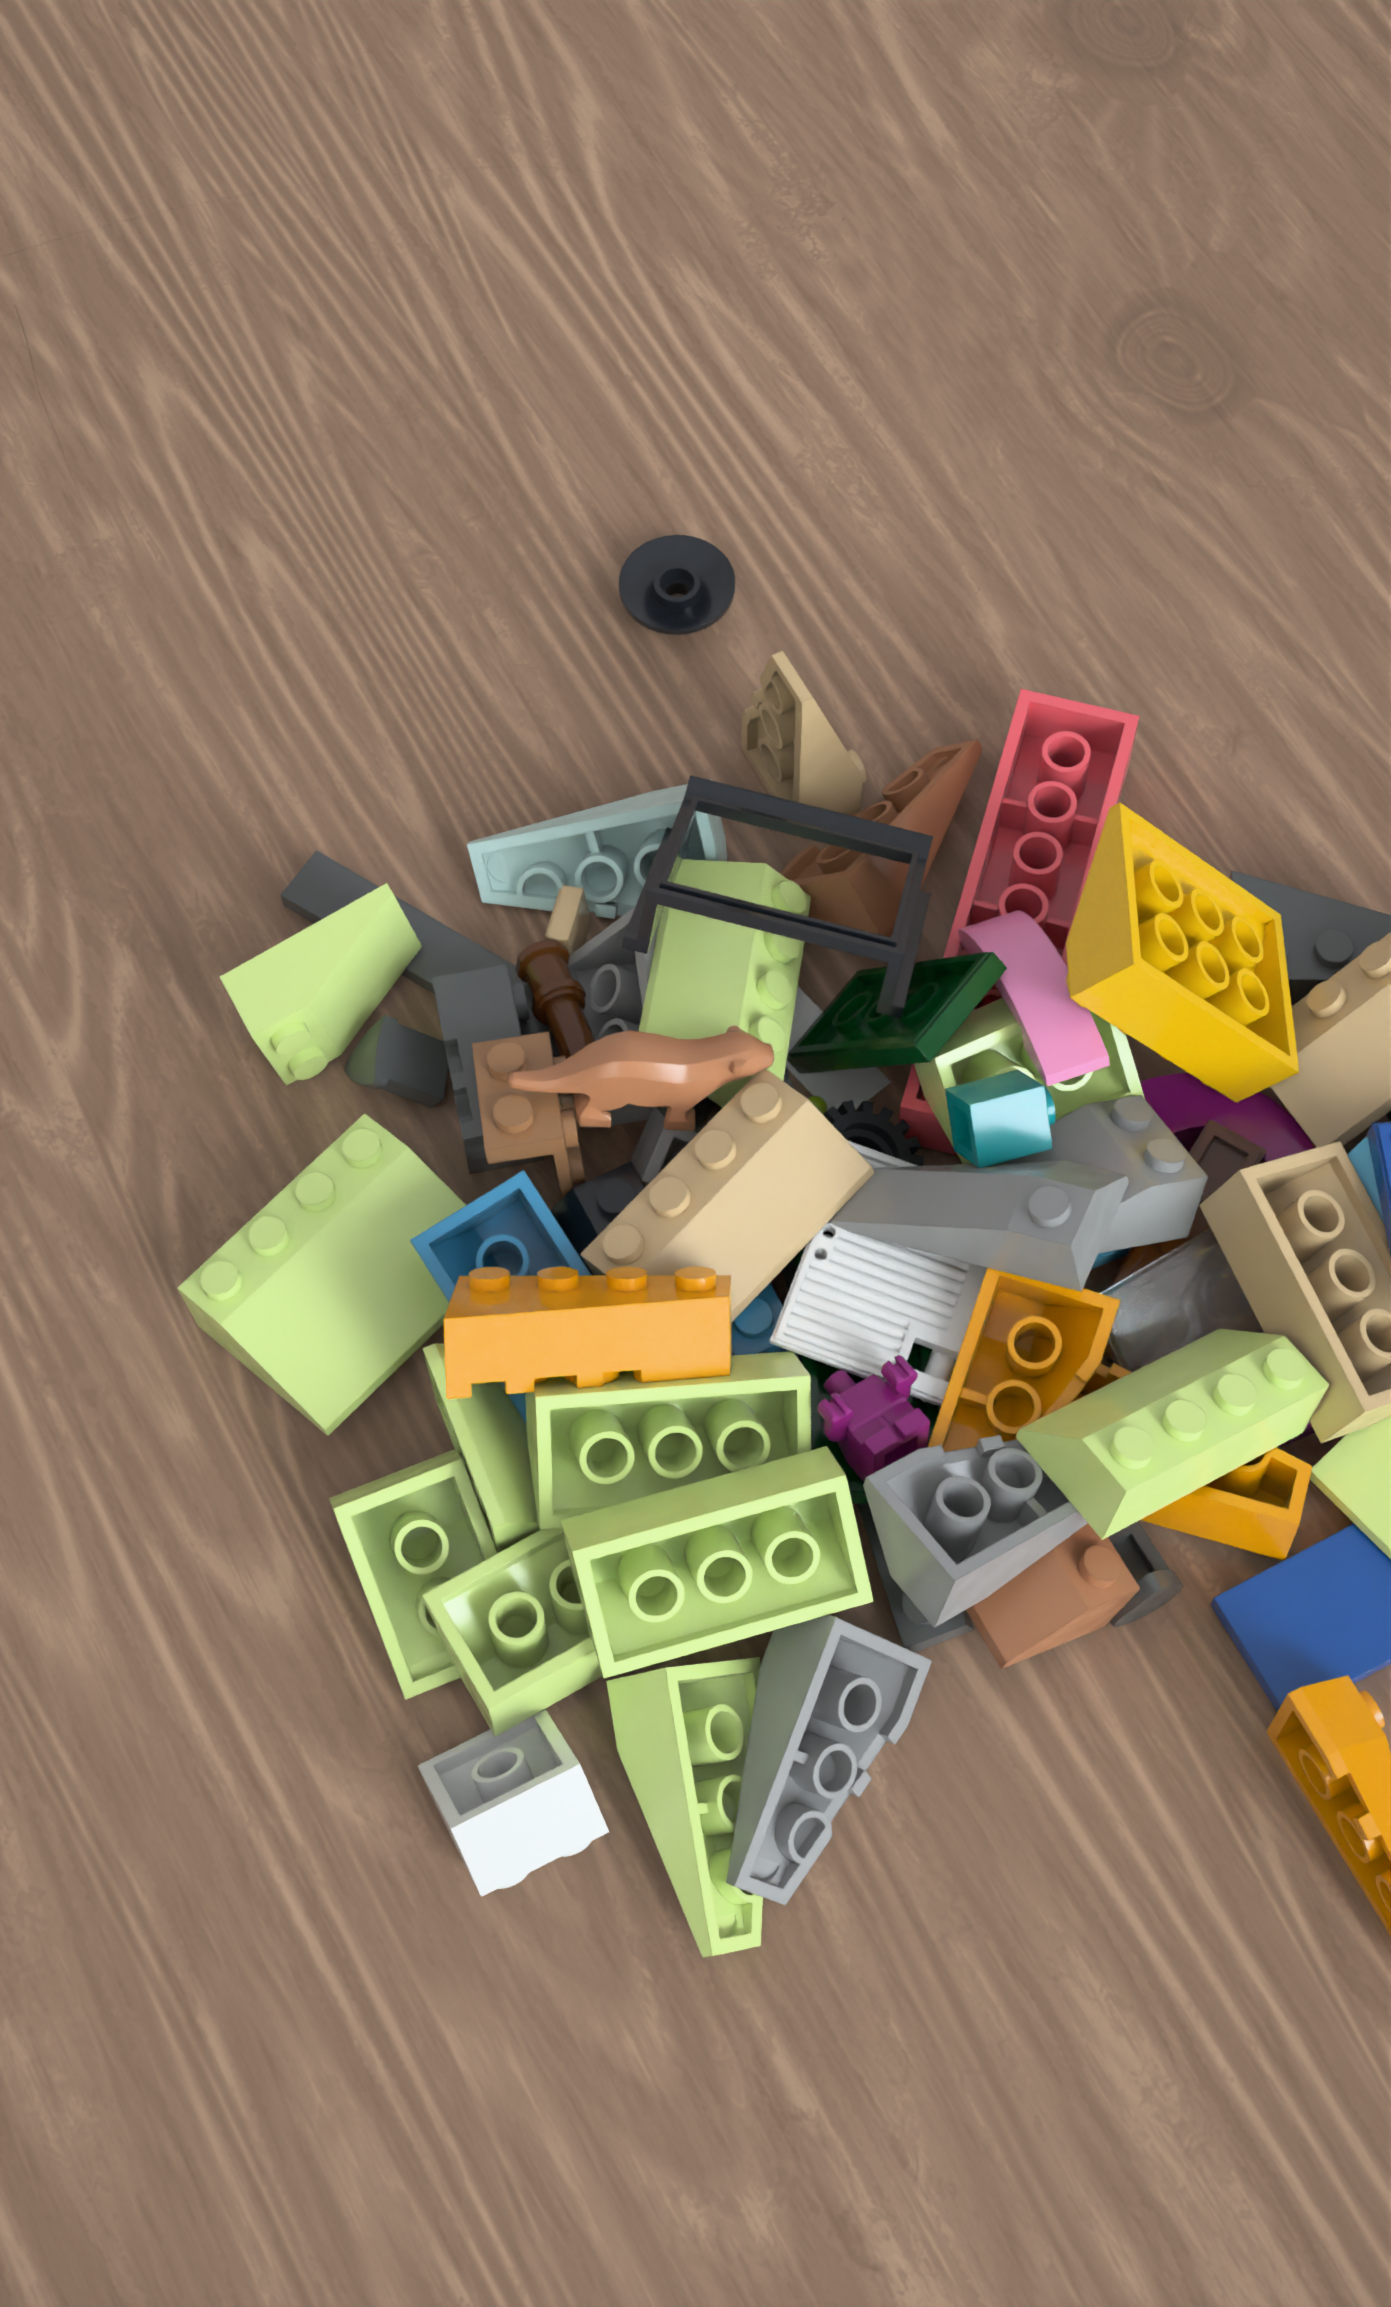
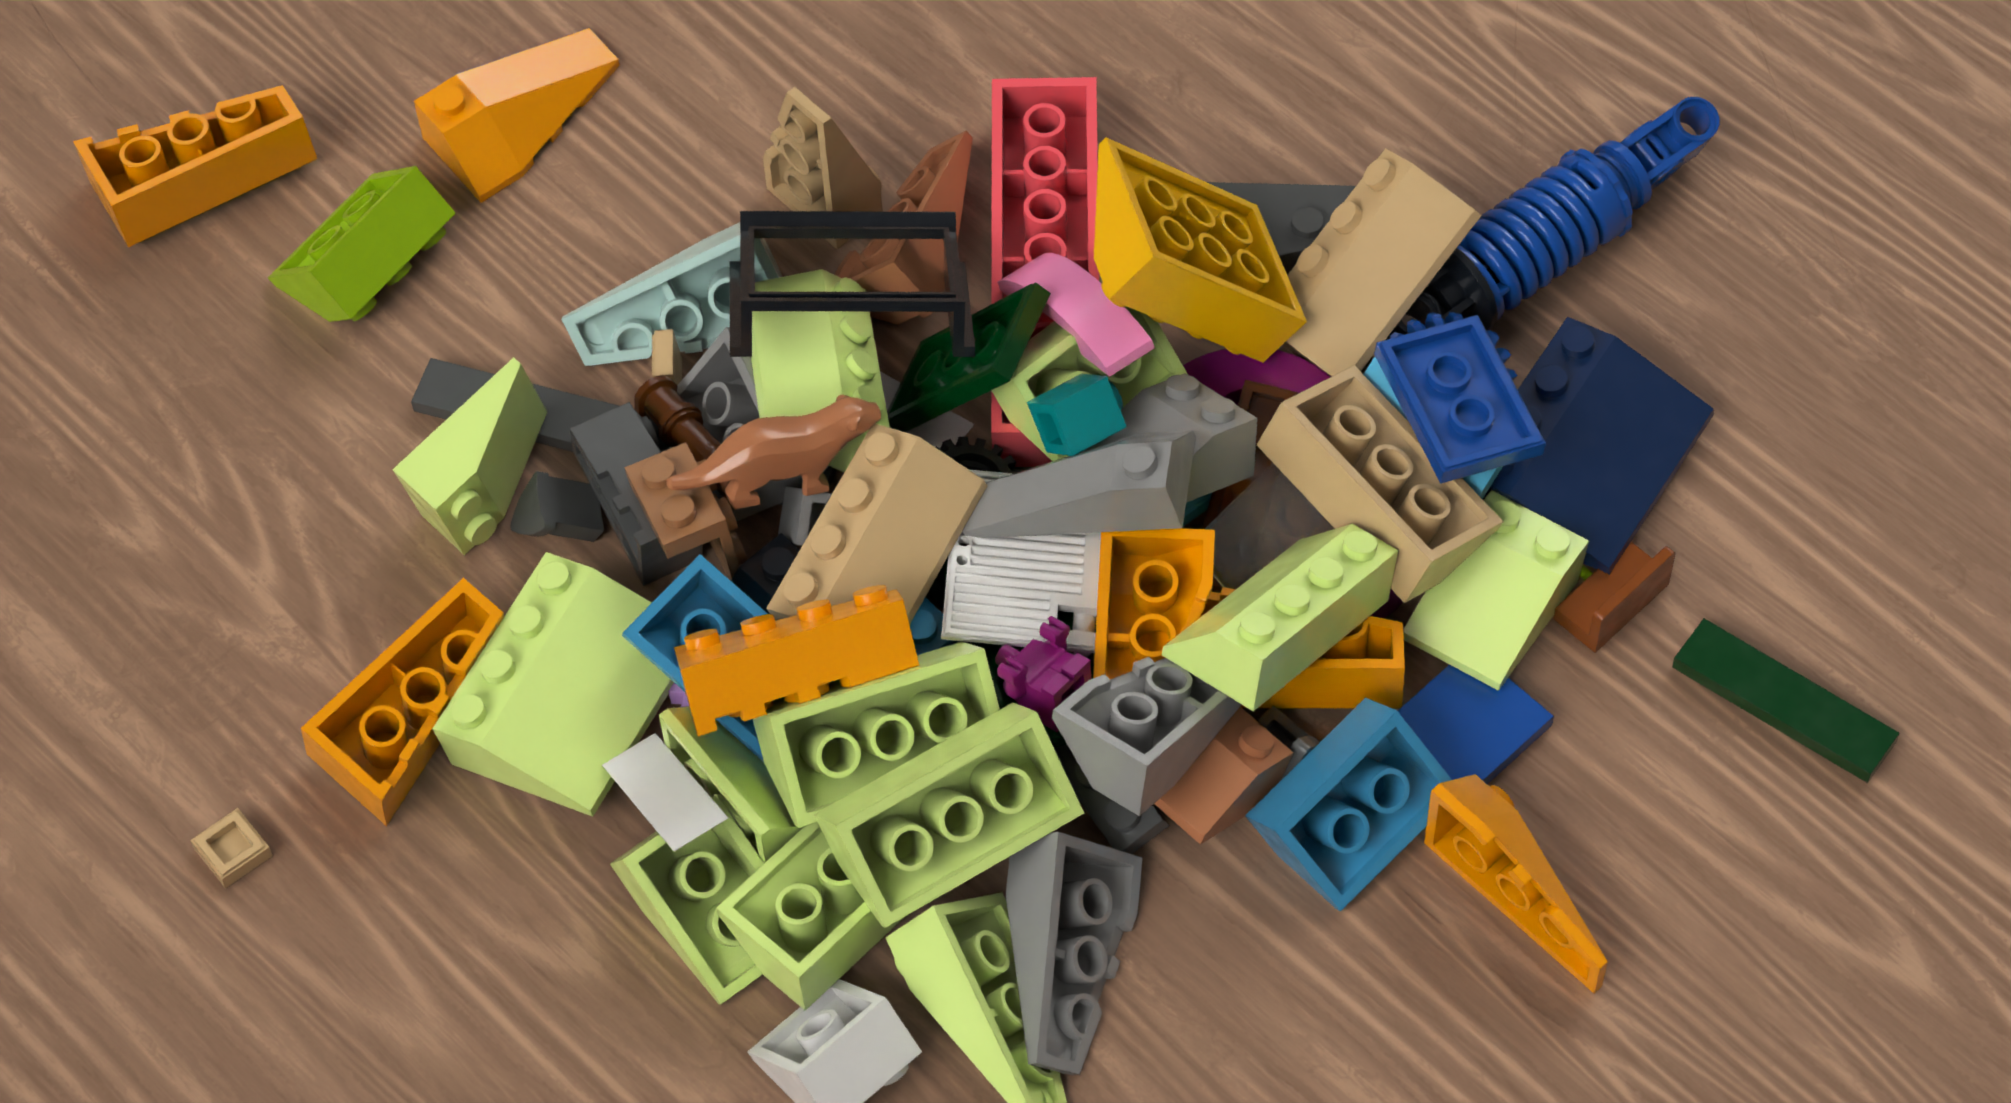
camera: 15 degrees left, 5 degrees down
black dish [619,535,735,635] -> none
none -> light orange wedge [73,85,318,248]
none -> lime slope [268,166,456,322]
none -> light orange wedge [301,578,504,827]
none -> light orange wedge [414,28,620,203]
none -> white sticker [602,733,728,852]
none -> dark azure slope [1245,698,1452,911]

